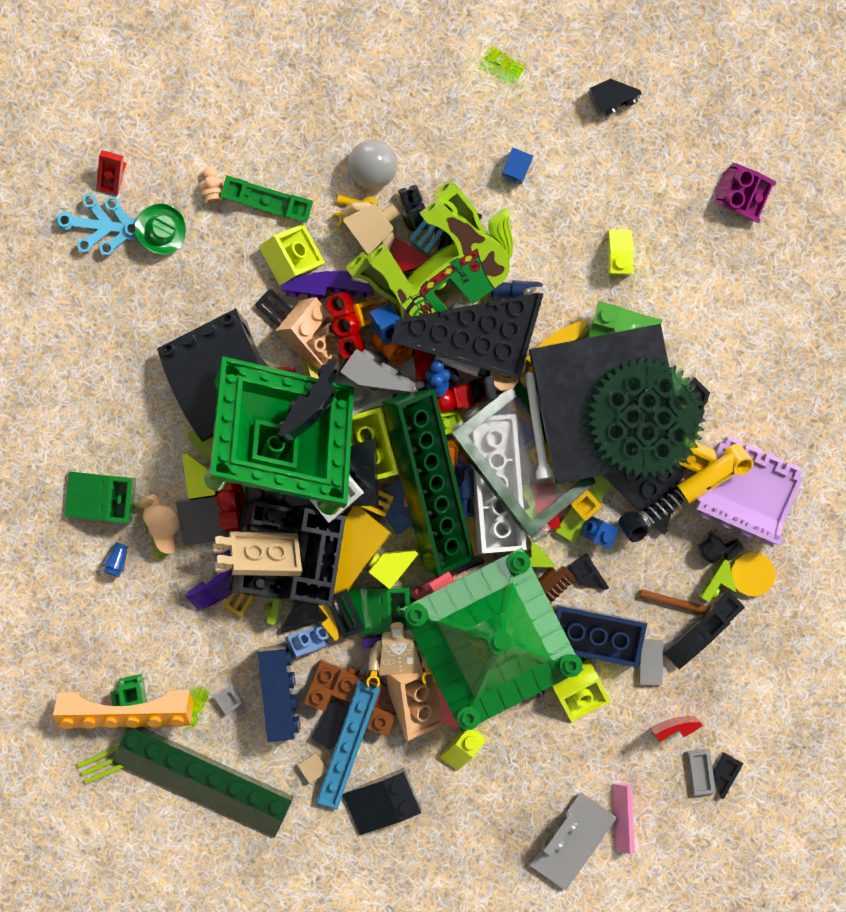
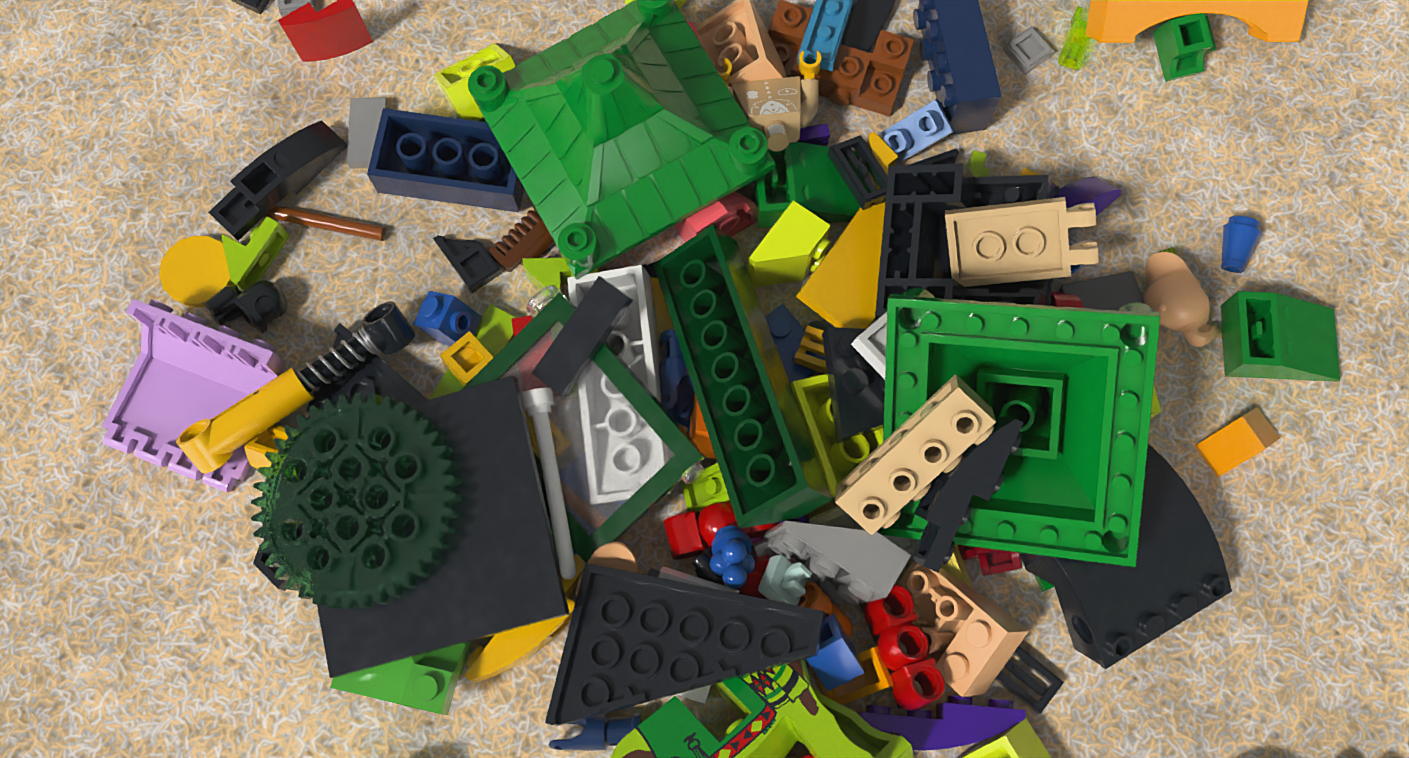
camera: 175 degrees right, 15 degrees down
black tile [469,376,497,403] -> none
none -> black tile [532,276,633,397]
none -> light aqua tile [758,554,812,606]
none -> tan brick [835,374,996,535]
none -> light orange slope [1195,407,1280,477]

